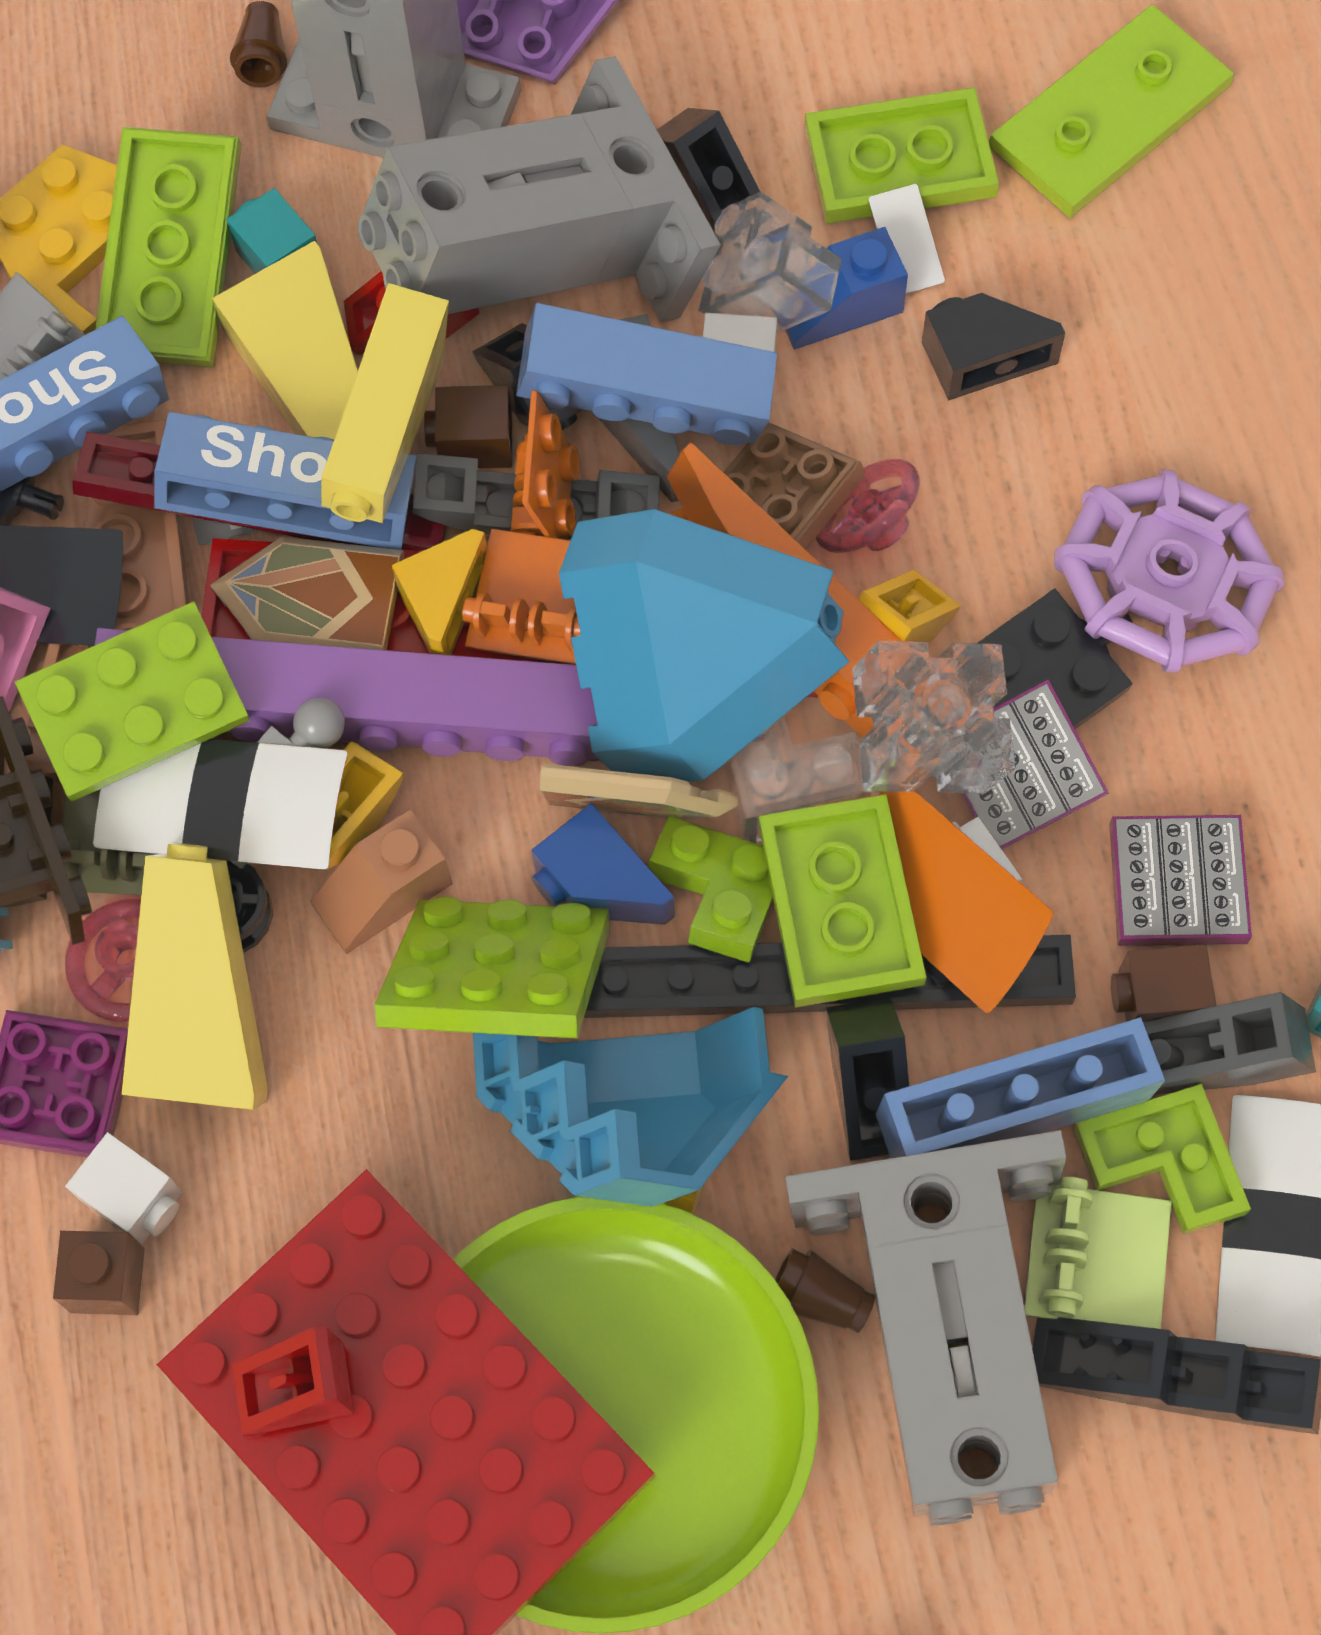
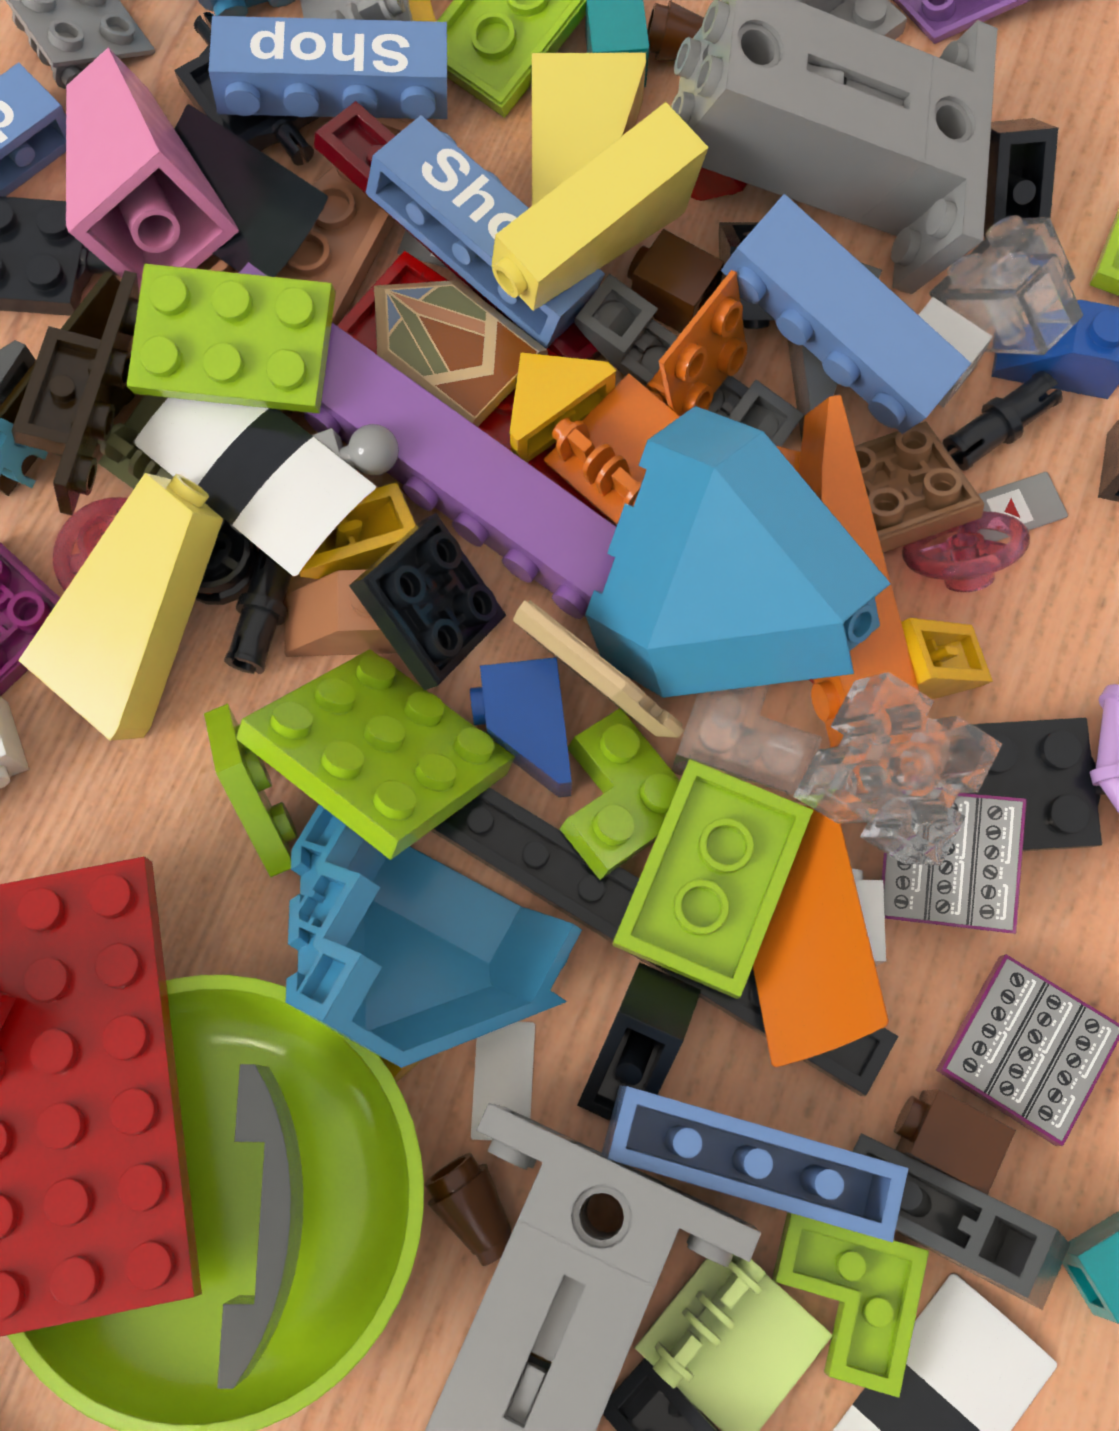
camera: 30 degrees right, 5 degrees up
none -> lime plate [204,703,298,878]
none -> dark grey slope [217,1064,303,1389]
none -> black pin [224,549,292,674]
none -> black tile [349,513,506,690]
none -> white sticker [471,1022,535,1140]
none -> reddish brown cone [647,1,704,61]
none -> black pin [942,371,1063,471]
none -> light grey sticker [961,472,1068,549]

